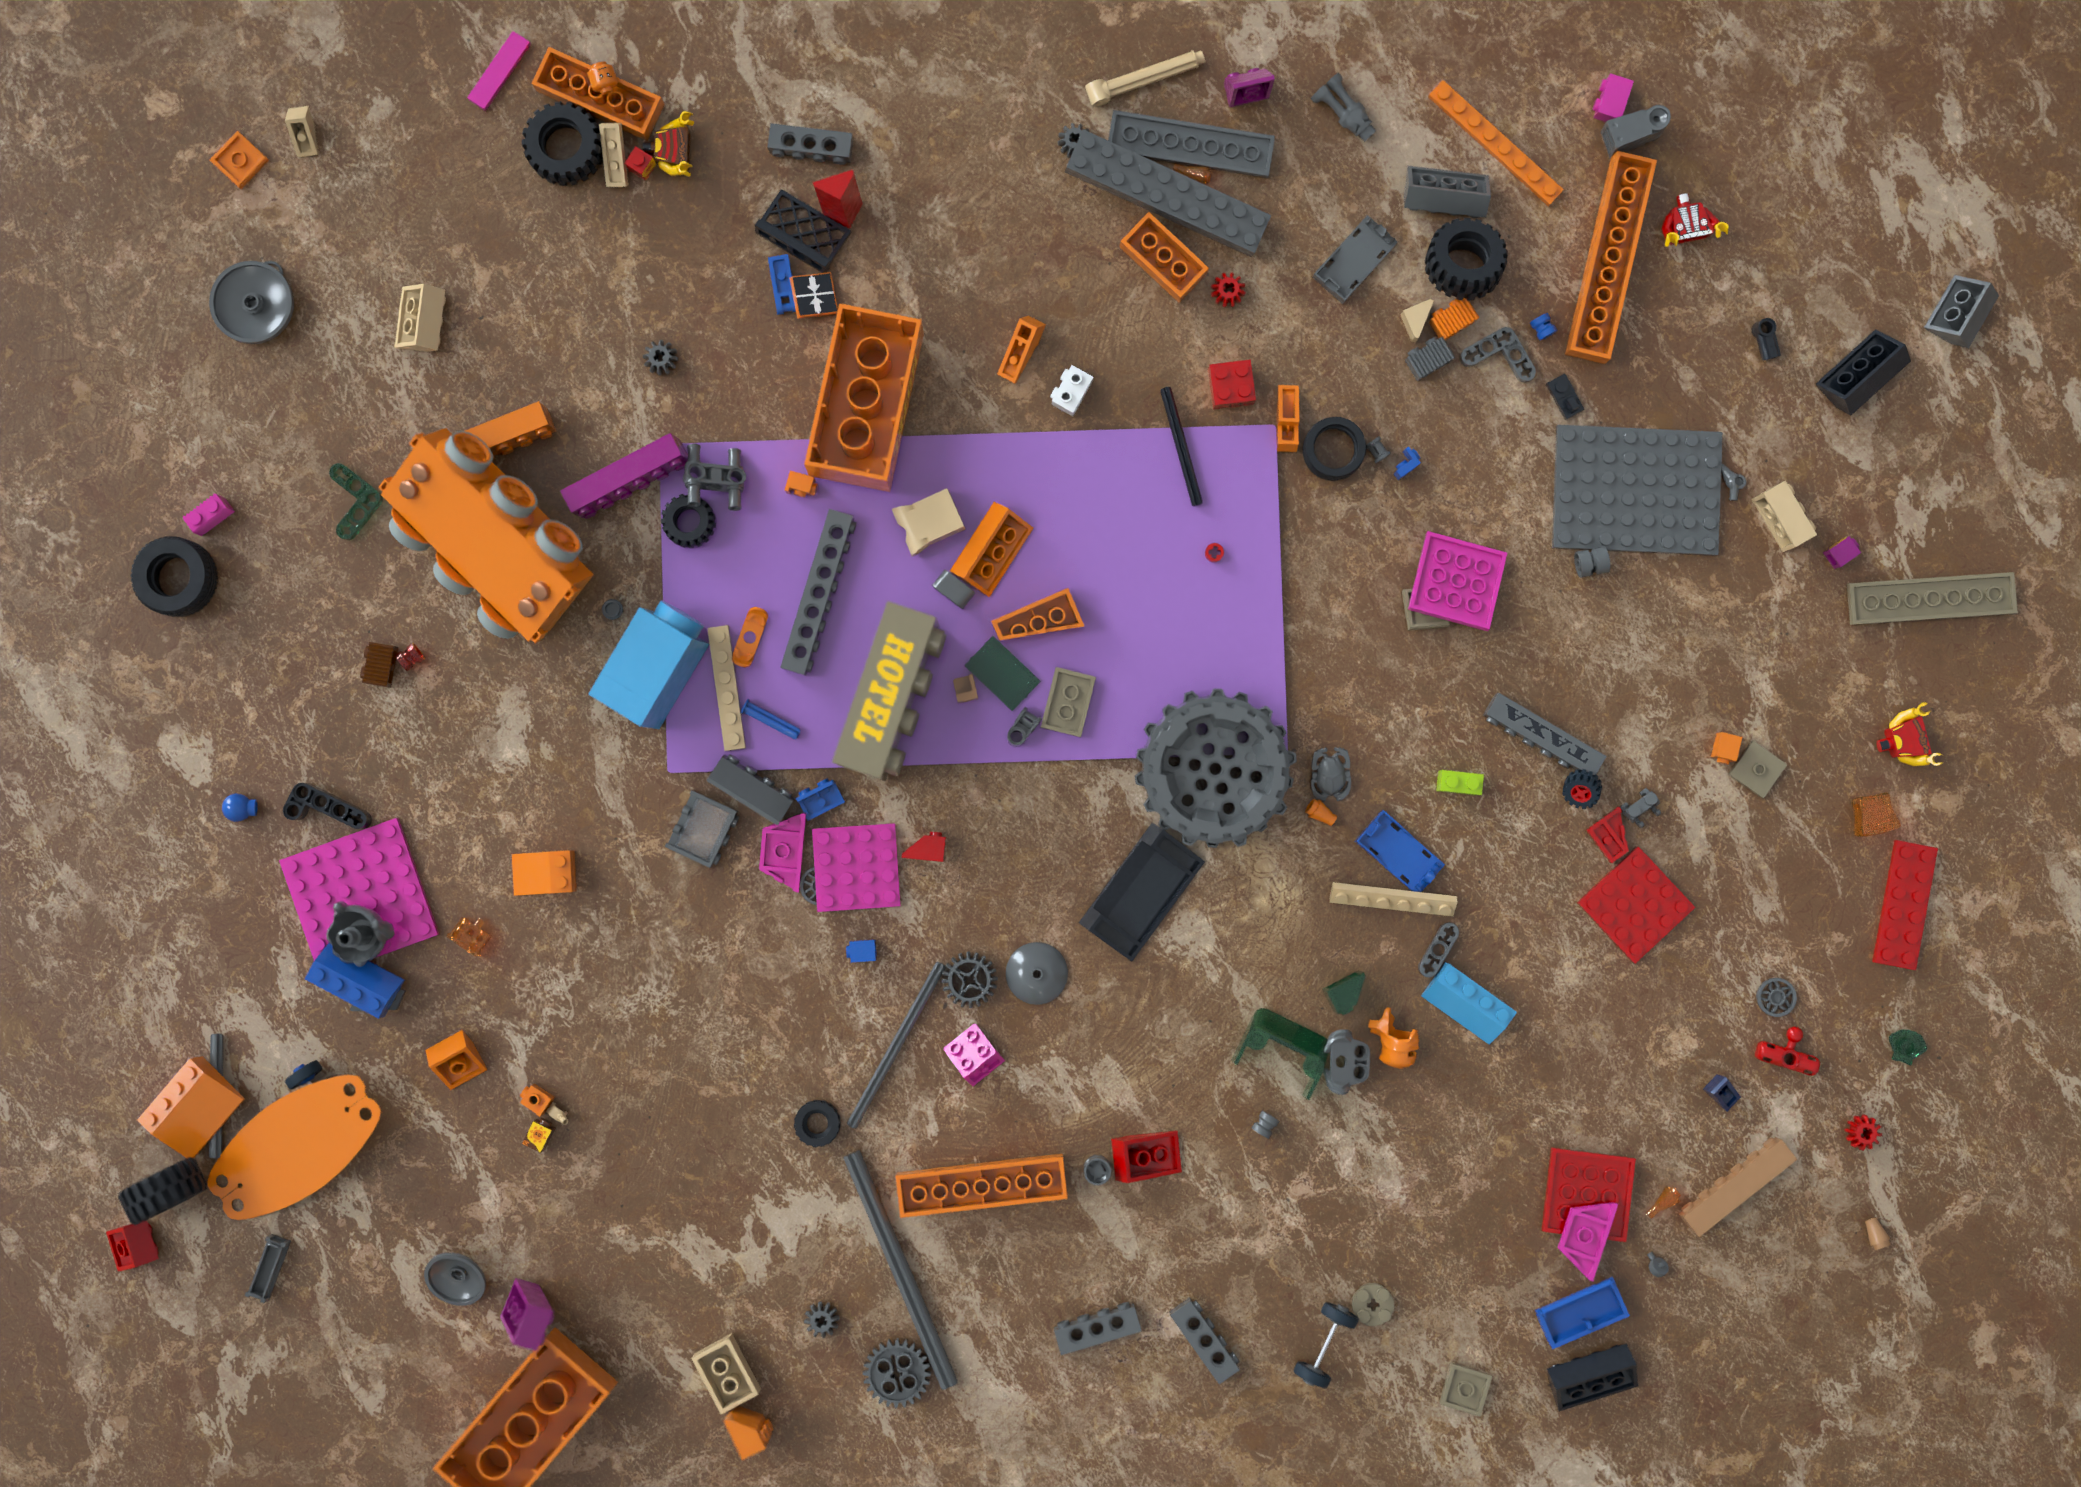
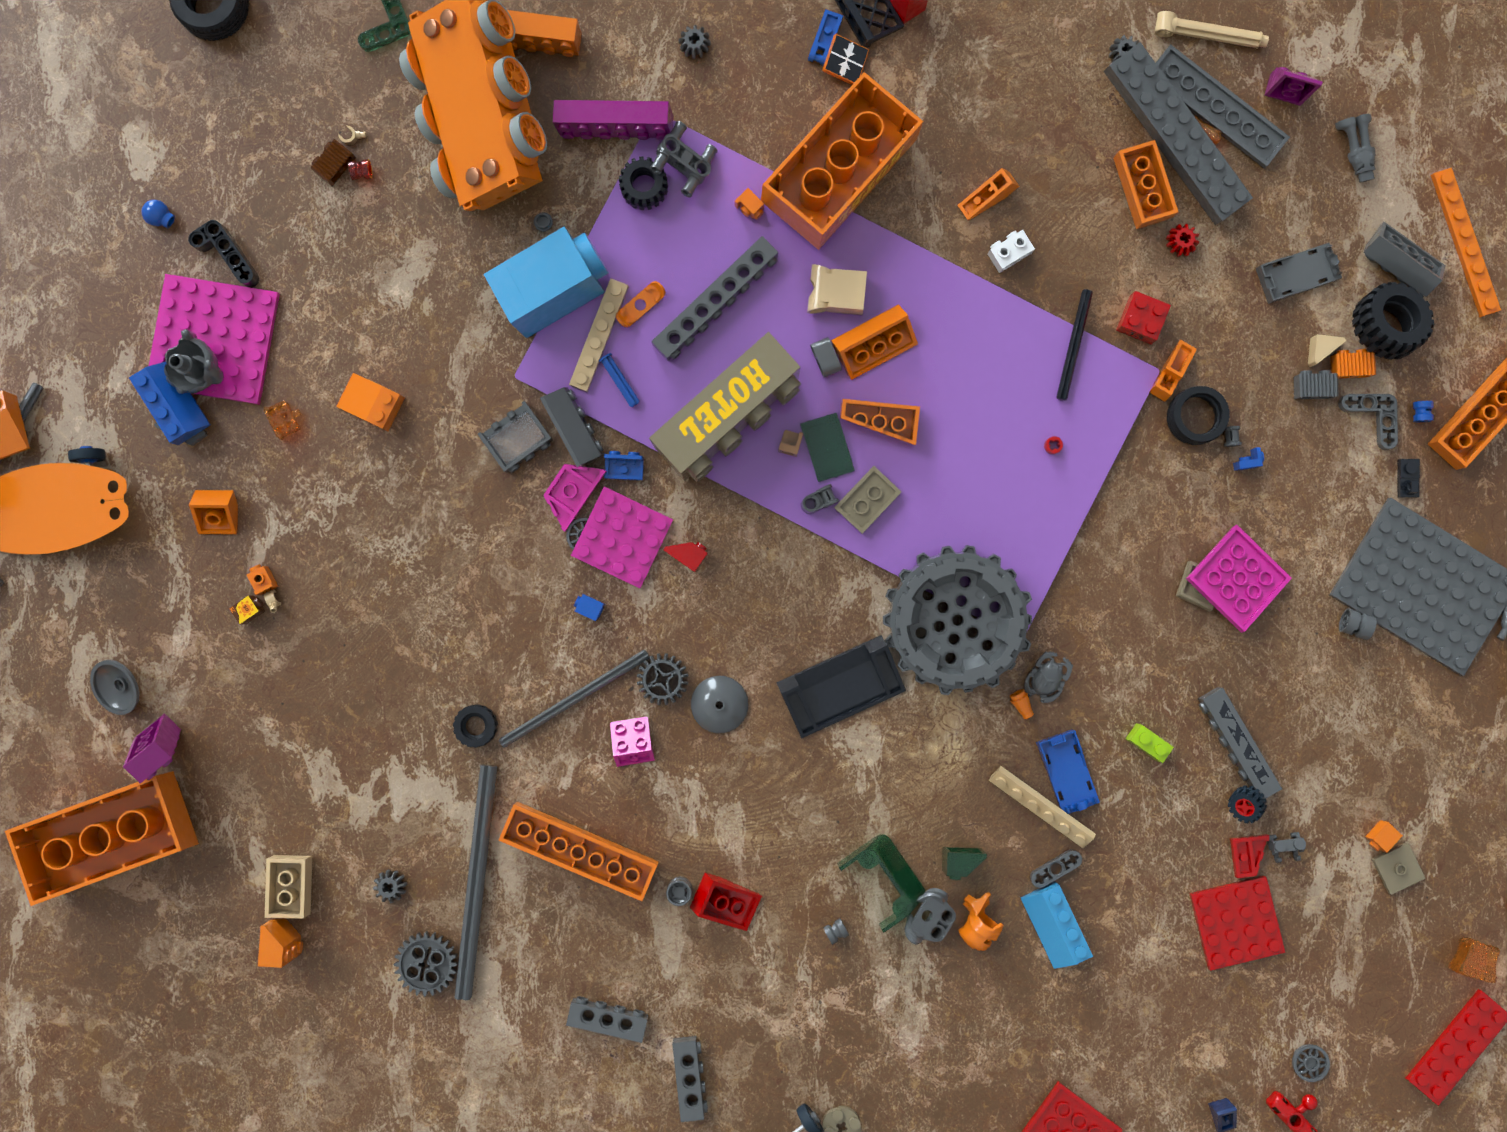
camera: 30 degrees right, 0 degrees up
none -> tan piece [338,126,367,145]

